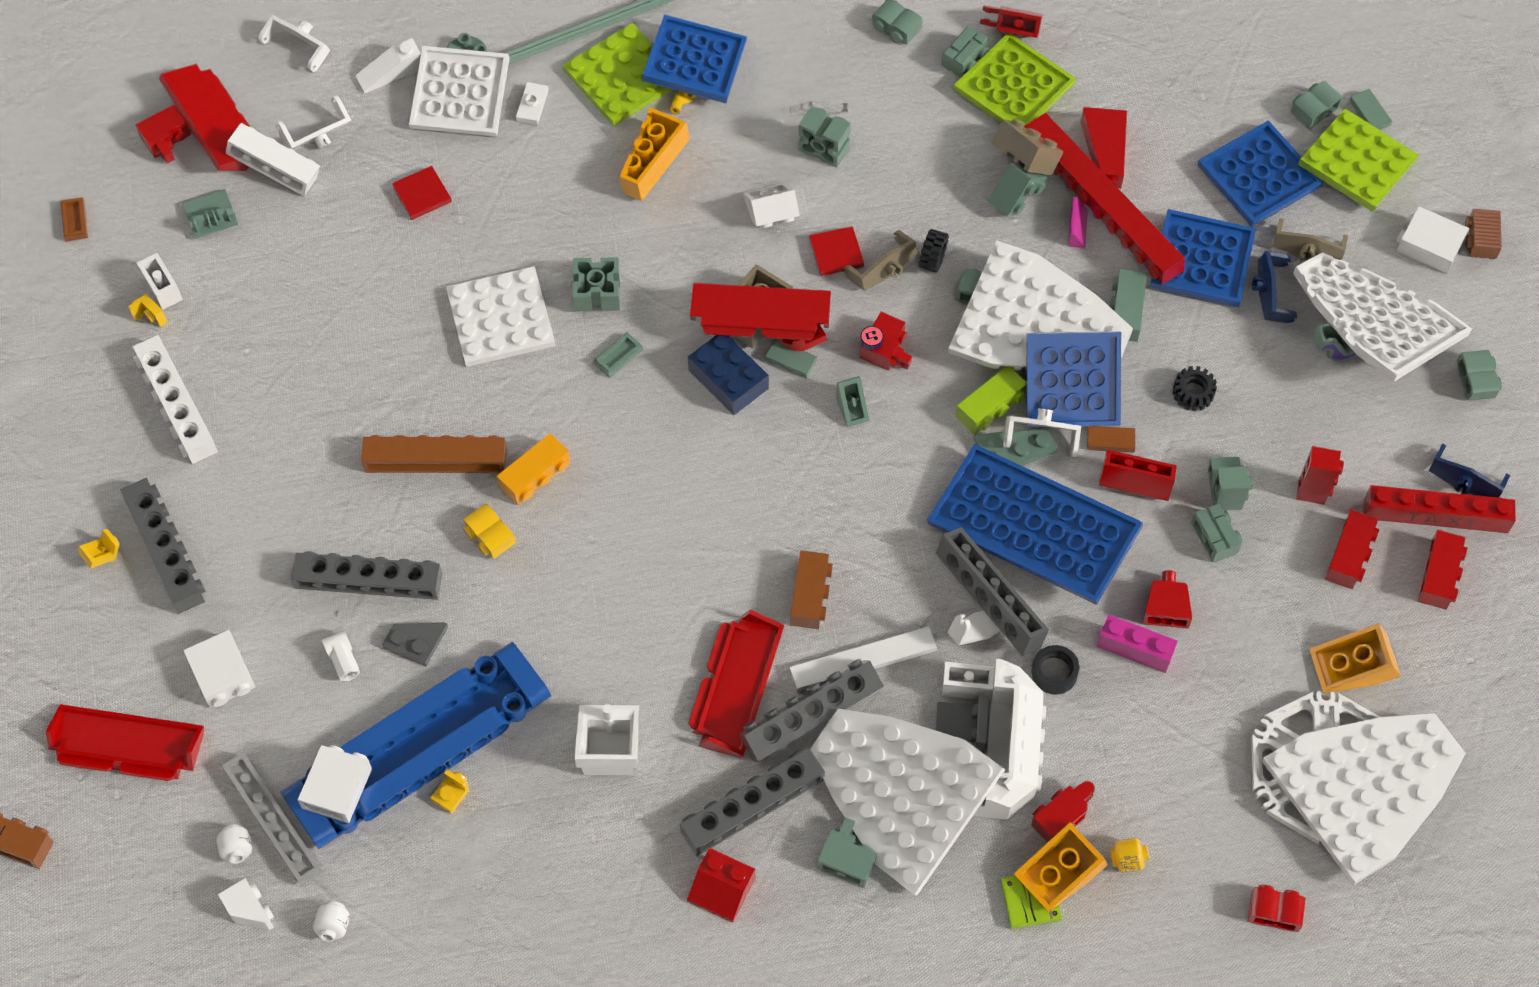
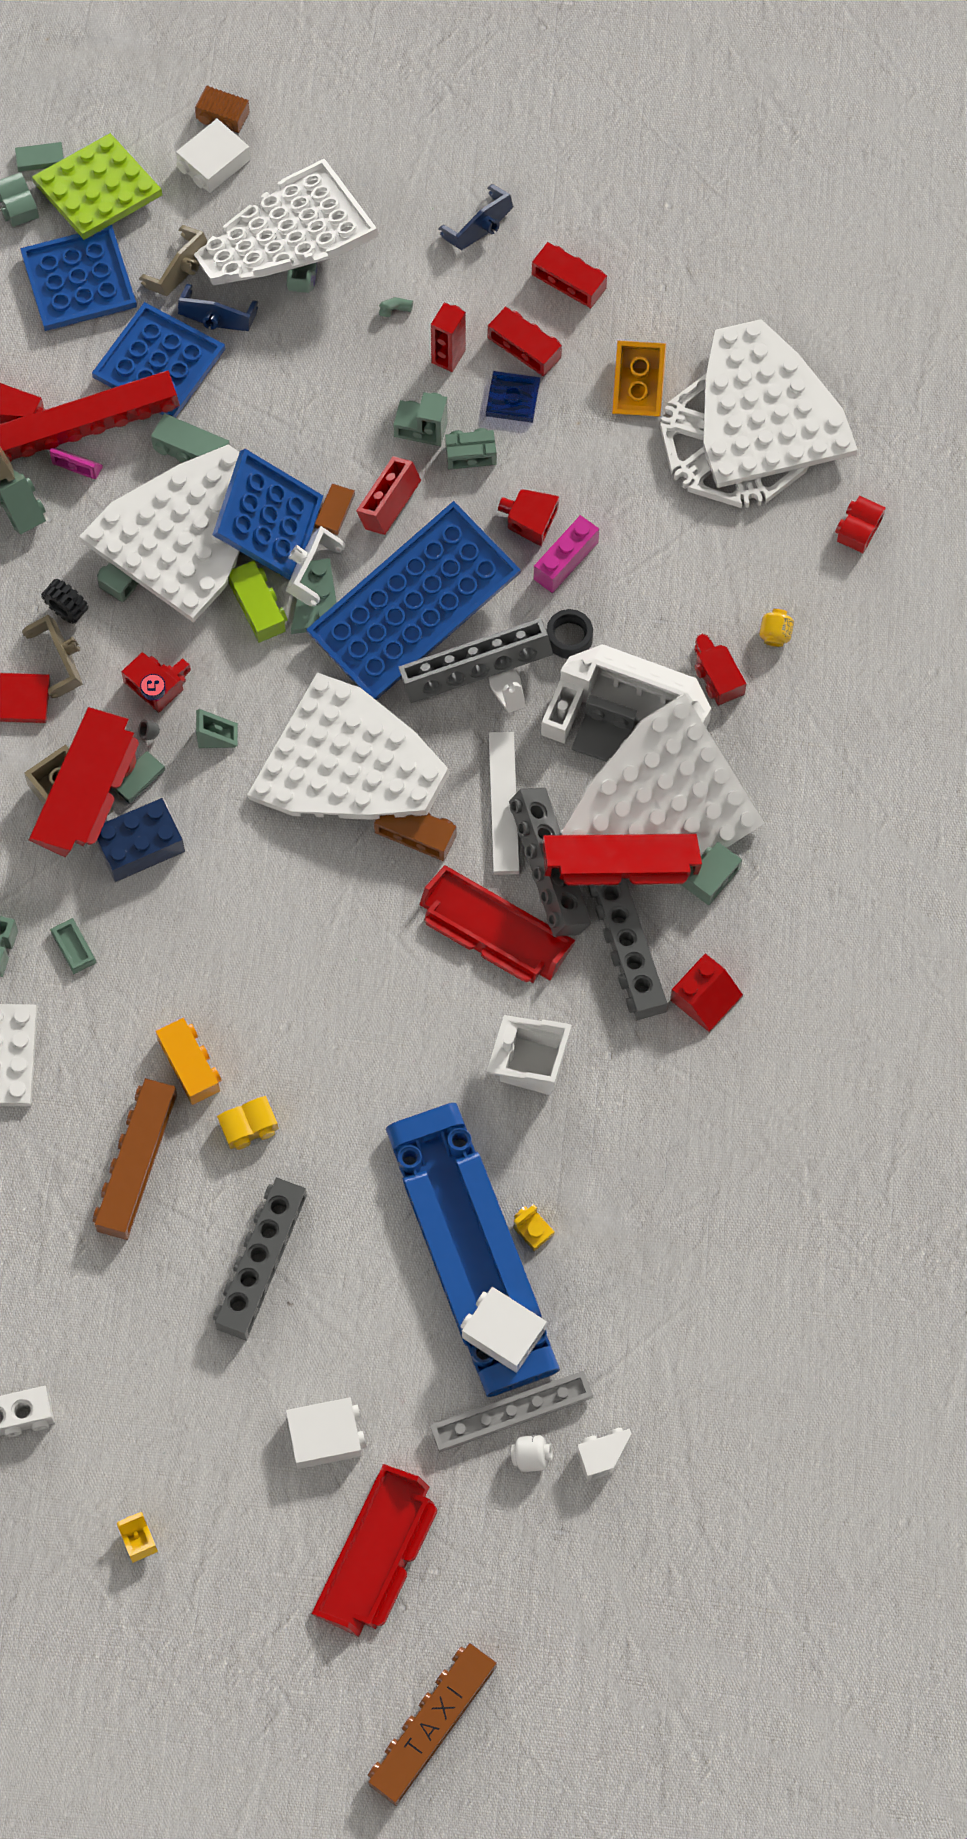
camera: 75 degrees left, 5 degrees up
dark grey brick [120,477,206,614] -> none
white head [313,901,350,942] -> none
white piece [321,630,360,681] -> none
dark grey wing [382,622,448,667] -> none
lime tile [1000,876,1062,929] -> none
light orange slope [1014,822,1108,912] -> none
black tyre [1172,366,1217,411] -> none
red brick [1364,485,1516,533] -> none
sand green brick [1457,350,1502,401] -> none
none -> dark grey hinge [138,719,160,740]
none -> white wing [247,673,450,820]
none -> sand green arm [379,297,413,317]
none -> clear blue tile [486,371,541,423]
none -> red slope [543,834,702,885]

